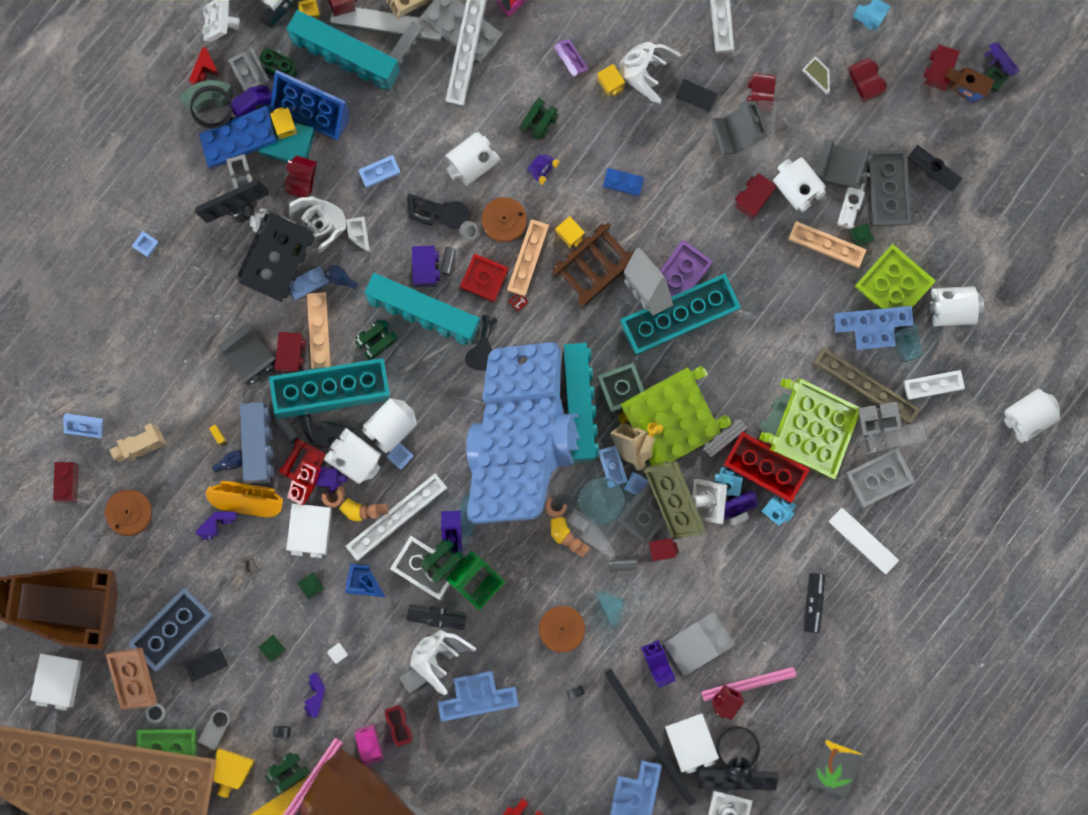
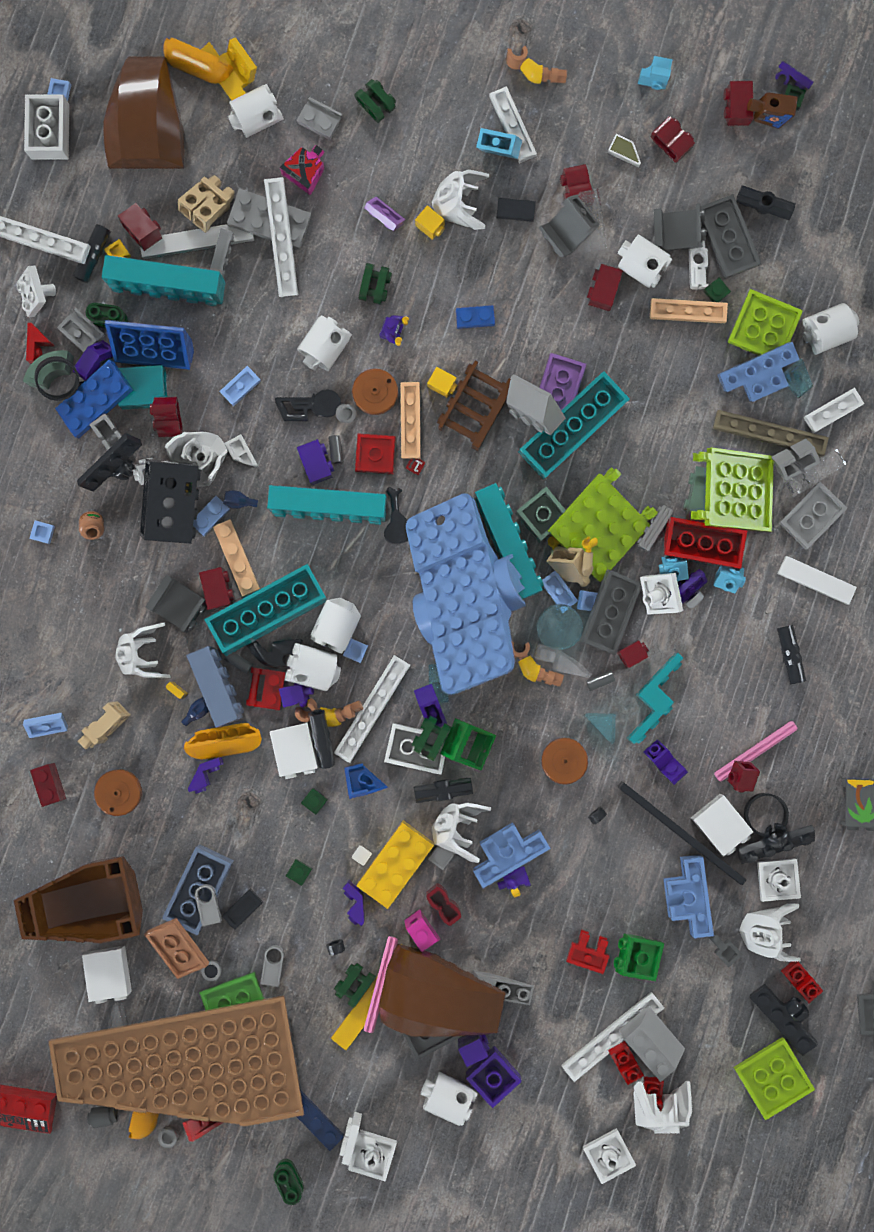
camera: 15 degrees left, 5 degrees up
yellow torso [213,749,256,798] -> none
yellow brick [270,107,298,140] -> none
red slope [287,461,321,505] -> none
dark green brick [355,319,399,360] -> none
olive tile [644,461,706,539] -> none
light grey slope [663,612,735,676] -> none
none -> nougat head [79,511,104,540]
none -> white piece [115,622,171,678]
none -> light grey piece [195,884,222,927]
none -> black axle [309,709,335,769]
none -> yellow brick [356,820,434,909]
none -> medium azure brick [476,128,523,159]
none -> dark purple piece [497,866,531,898]
none -> teal bracket [627,653,683,744]

